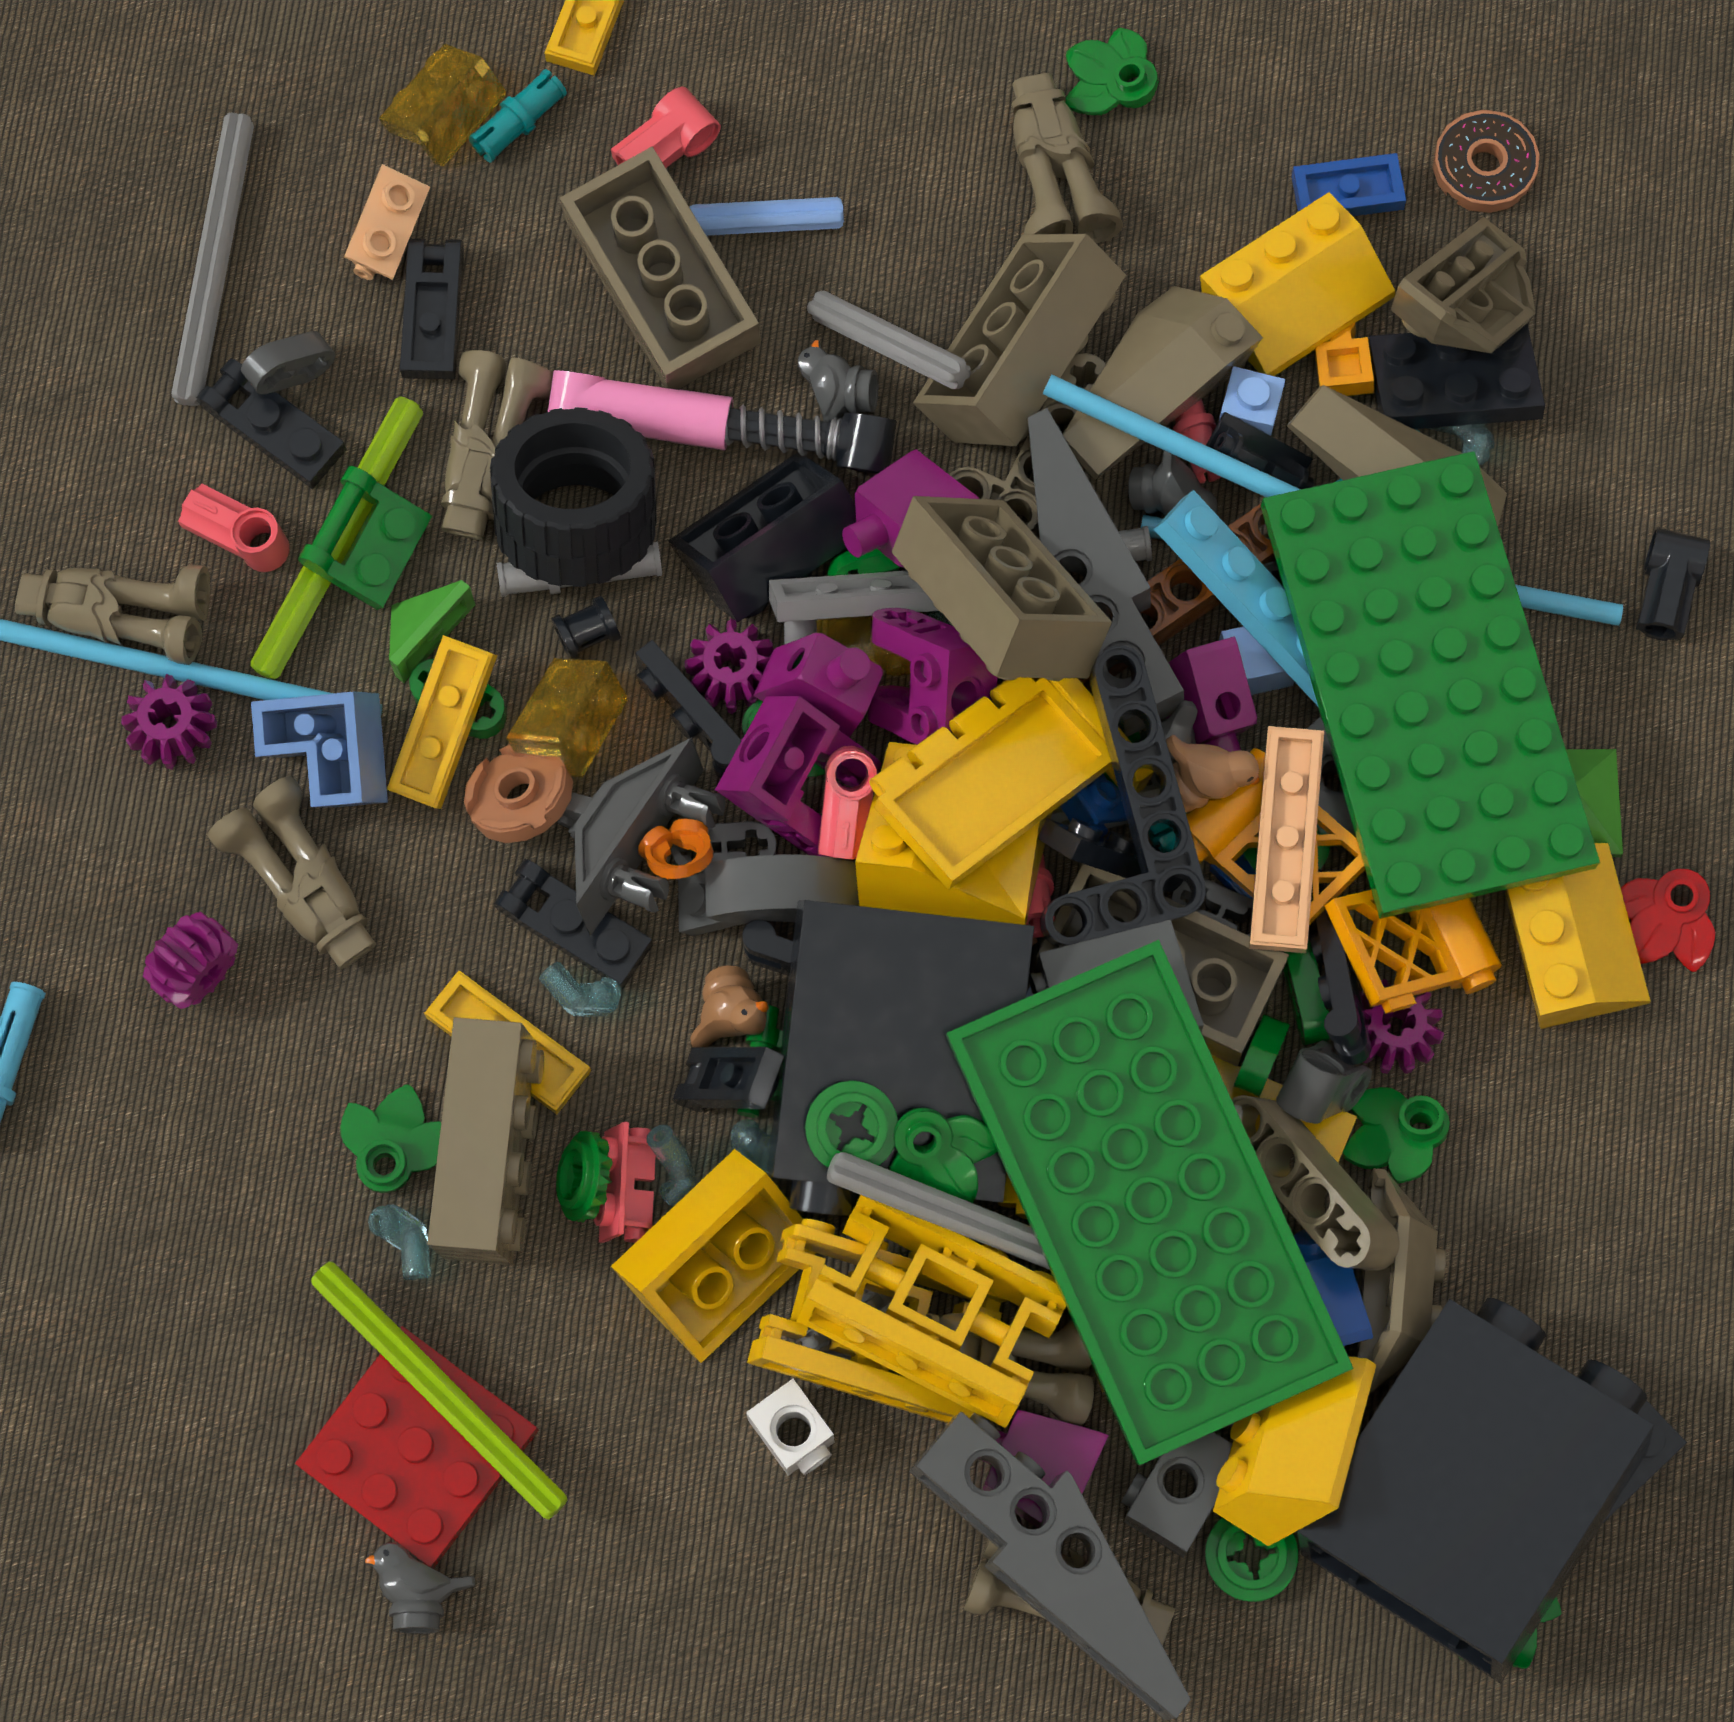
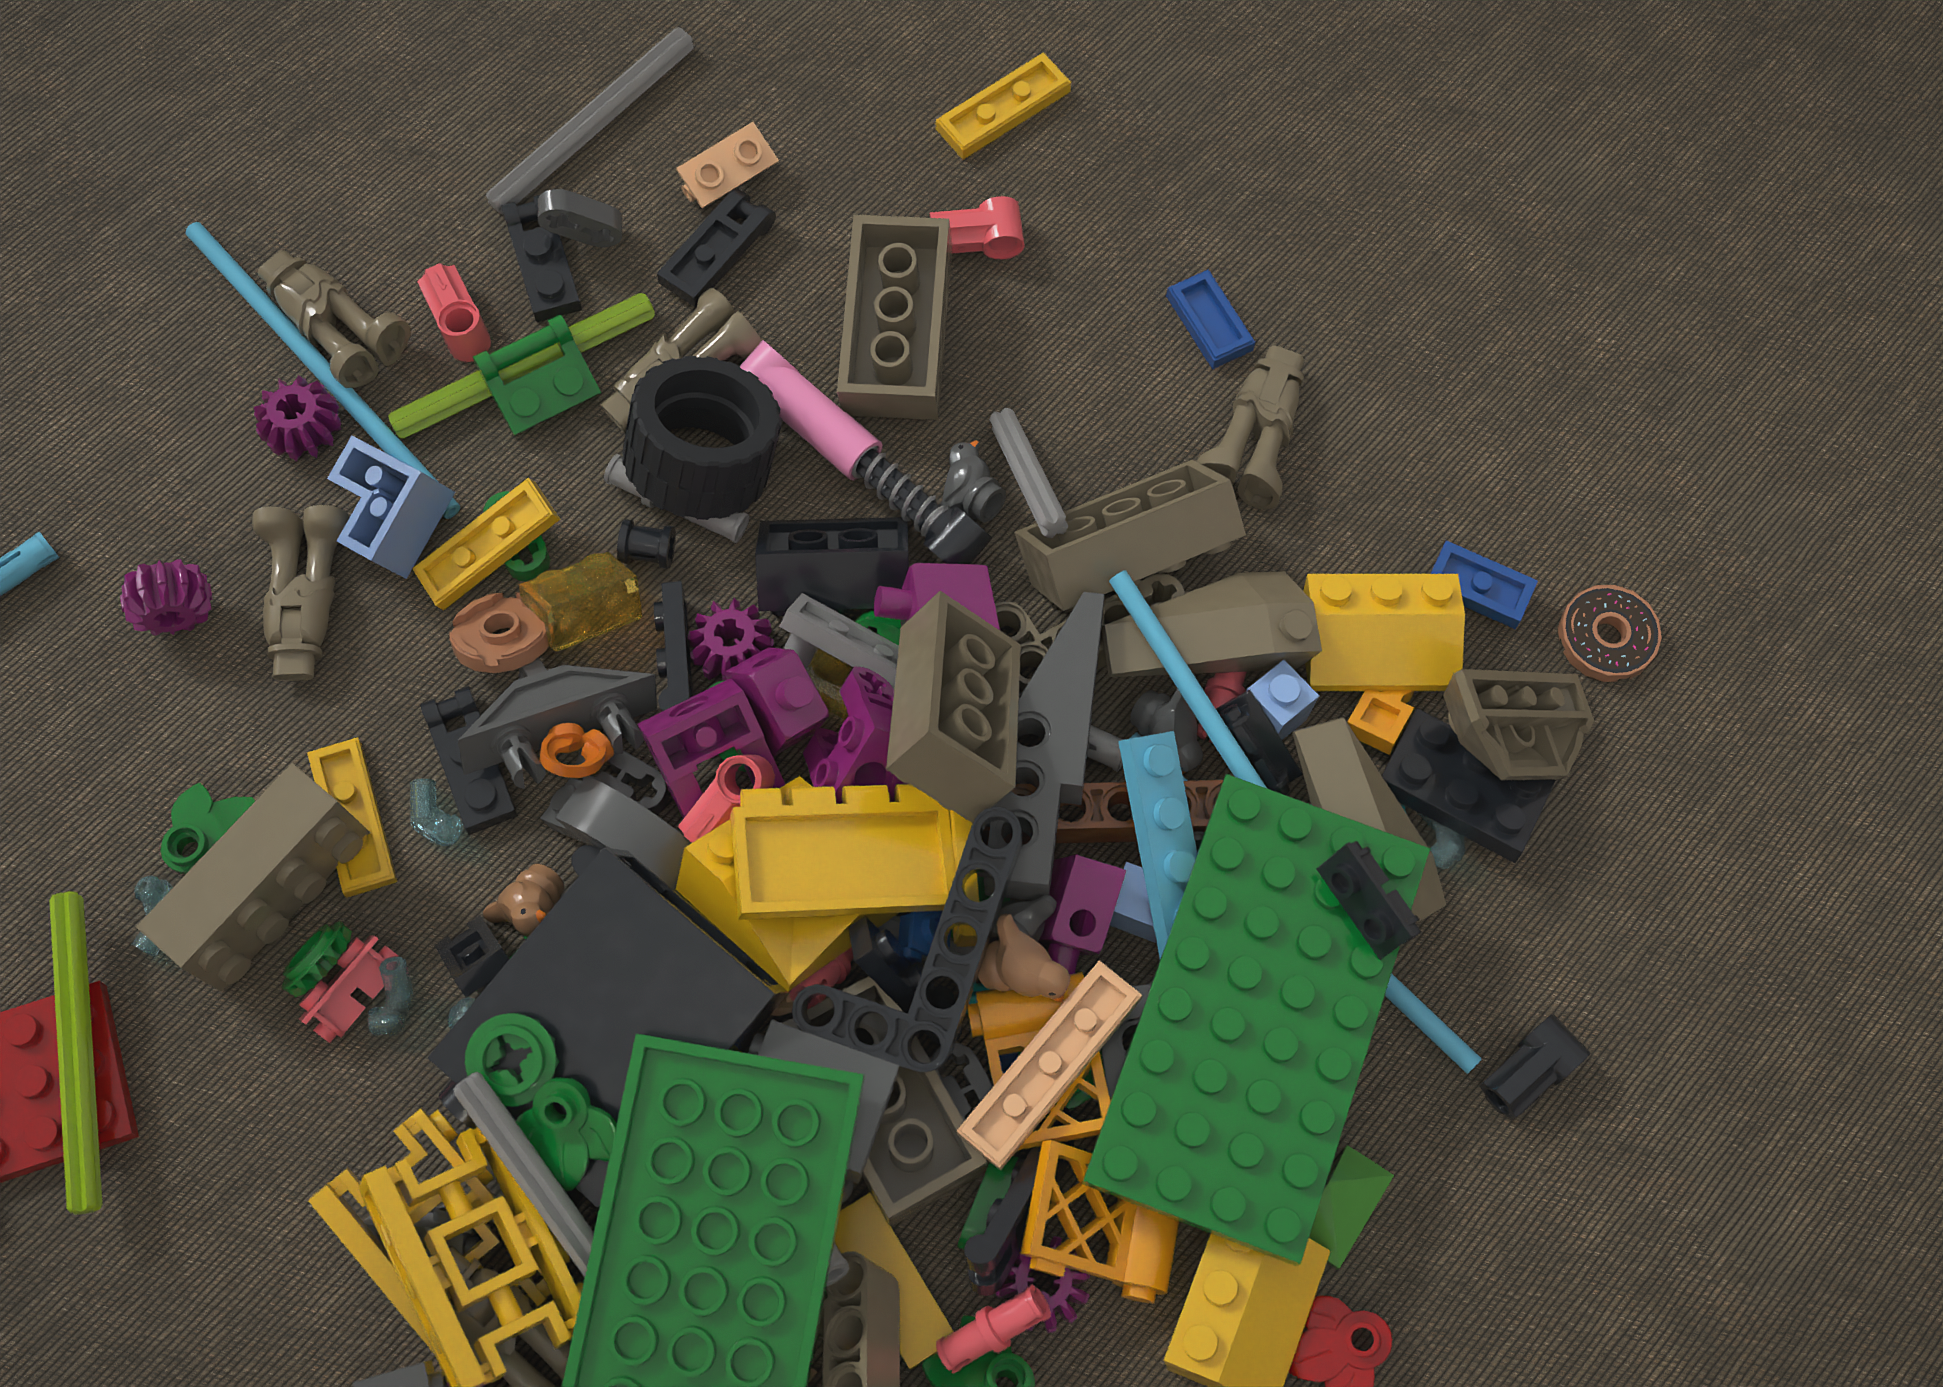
camera: 30 degrees right, 5 degrees down
clear yellow bracket [379,44,506,166] -> none
bright green slope [389,580,476,683] -> none
teal pin [468,69,567,163] -> none
yellow slope [611,1149,816,1363] -> none
light blue axle [689,197,844,236] -> none
white brick [746,1379,835,1476] -> none
green plate [1065,28,1159,115] -> none
green beam [1234,1014,1290,1097] -> none
dark grey piece [1276,1040,1372,1124] -> none
none -> coral pin [936,1284,1051,1374]
none -> blue tile [1166,269,1255,369]
none -> black hinge [1316,841,1421,960]

